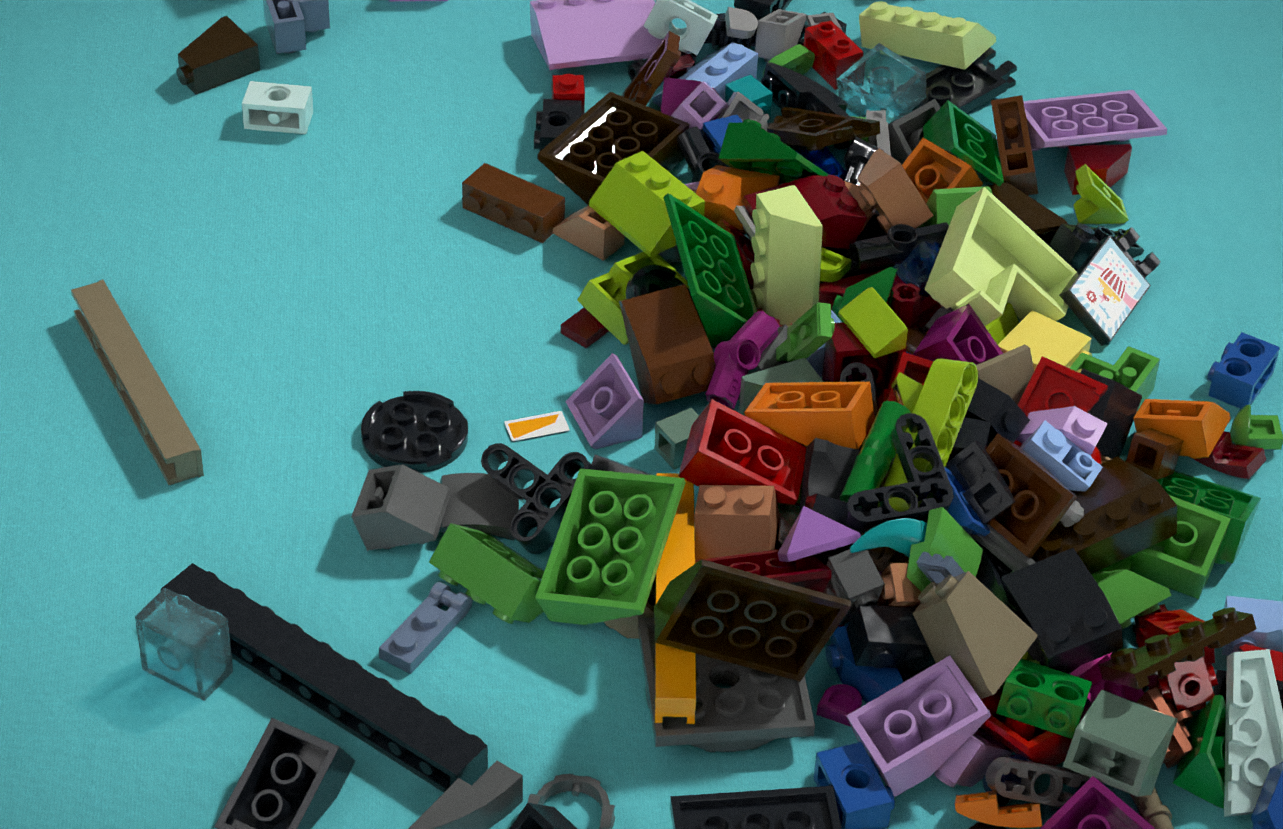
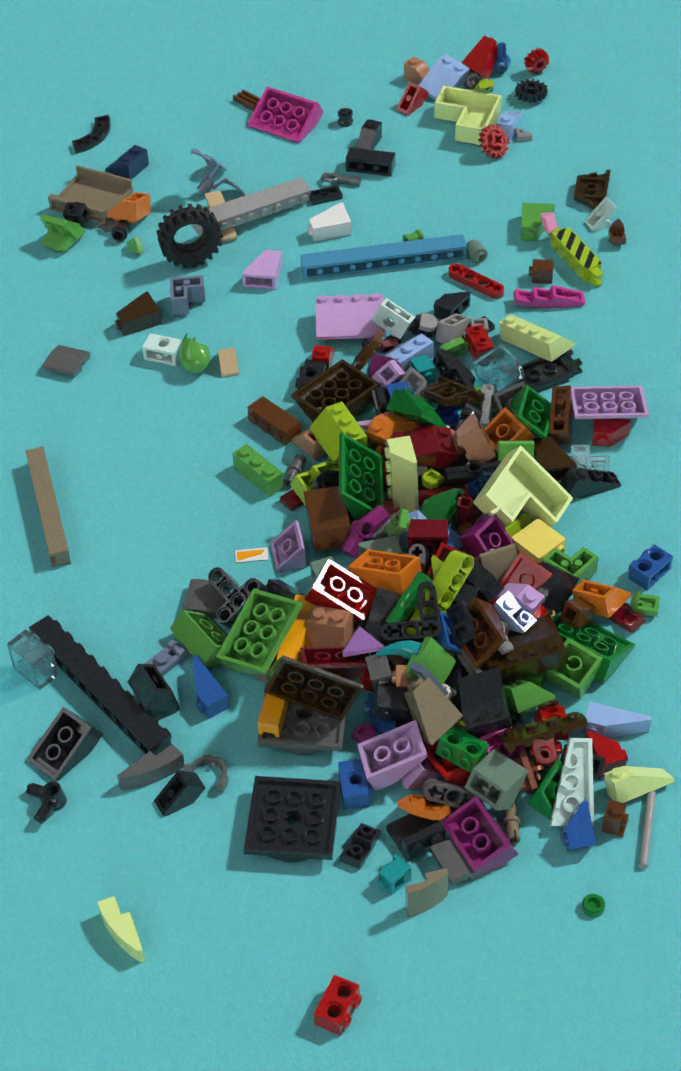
camera: 15 degrees right, 5 degrees up
dark grey slope [351,465,451,551] -> none
black tile [361,391,468,473] -> none
lime slope [838,287,908,358] -> none
tile [1059,227,1161,346] -> none
lime slope [1073,164,1129,224] -> none
none -> dark grey slope [43,345,90,376]
none -> black slope [128,664,180,711]
none -> bright green helmet [178,333,210,373]
none -> blue slope [193,656,230,719]
none -> tan slope [217,348,239,377]
none -> bright green brick [232,444,284,497]
none -> dark grey pin [283,454,306,488]
none -> clear brick [570,445,610,472]

